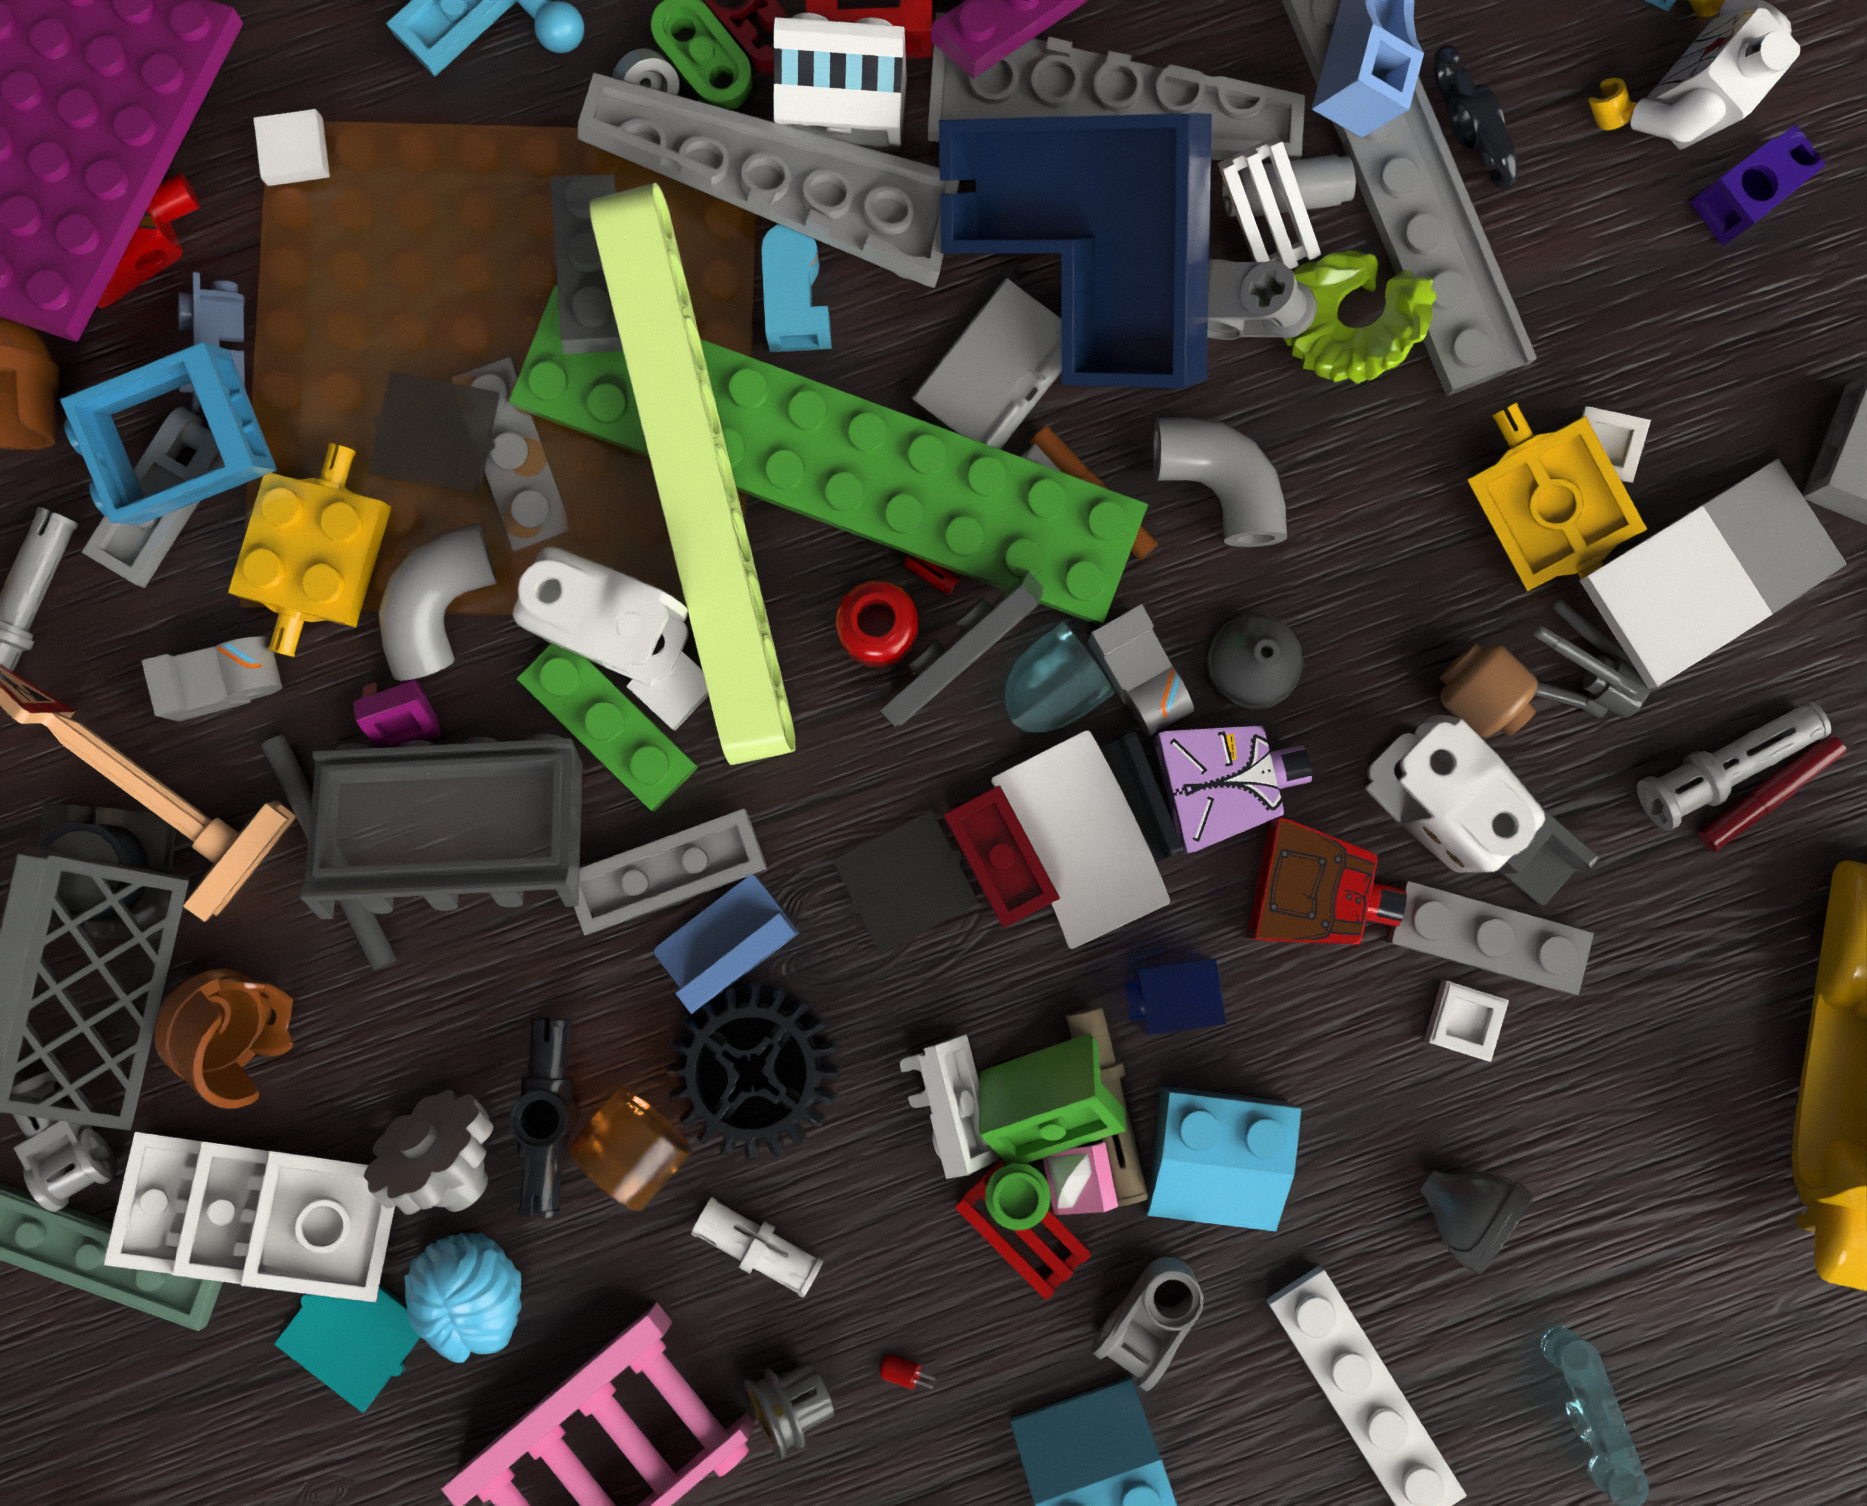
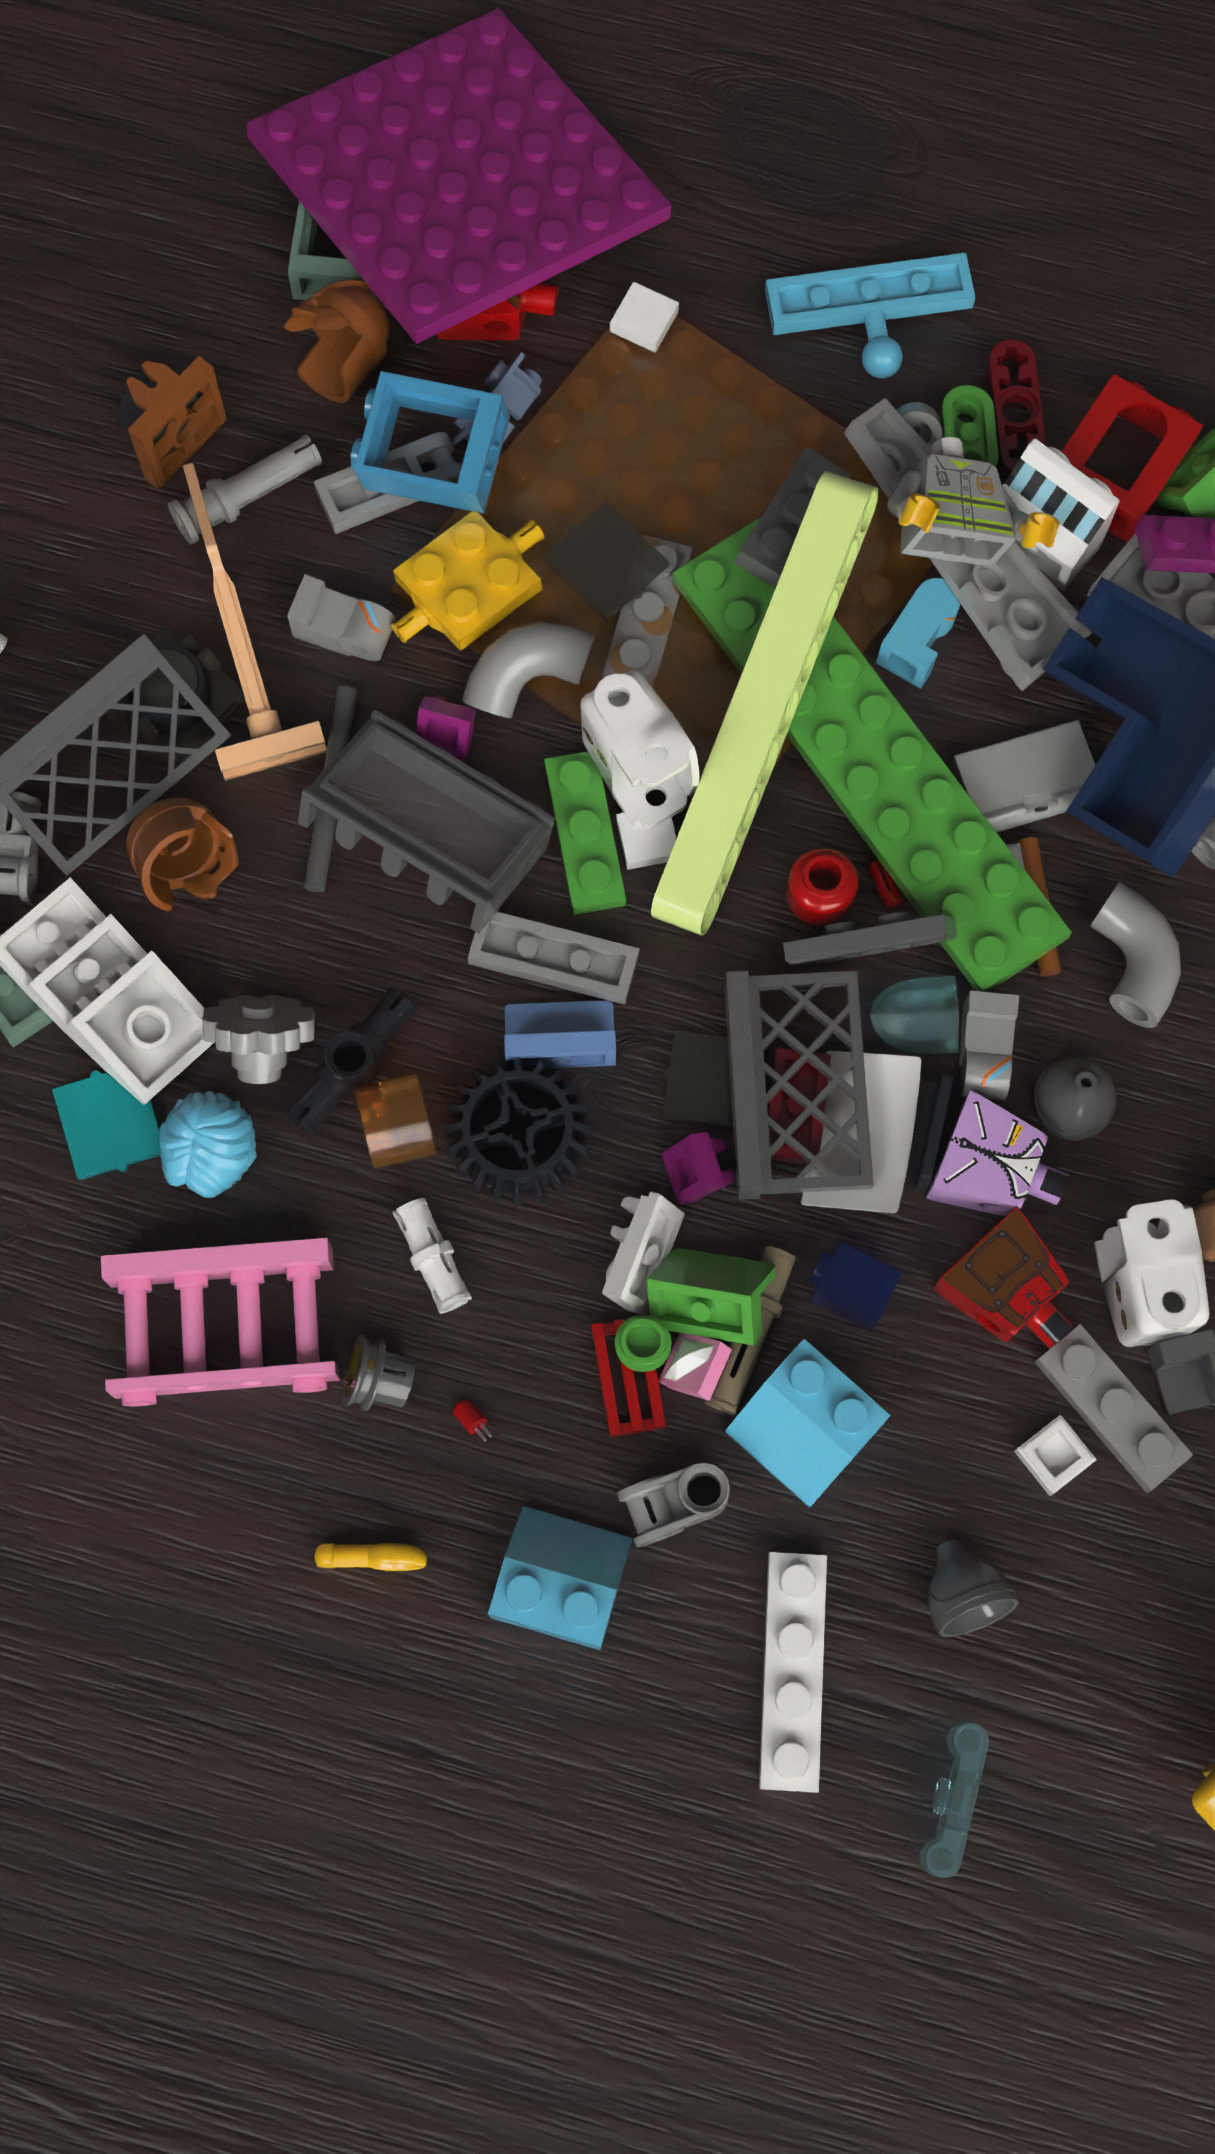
camera: 30 degrees right, 10 degrees down
none -> magenta tile [662,1132,736,1205]
none -> dark grey fence [724,971,873,1200]
none -> light grey torso [887,437,1060,567]

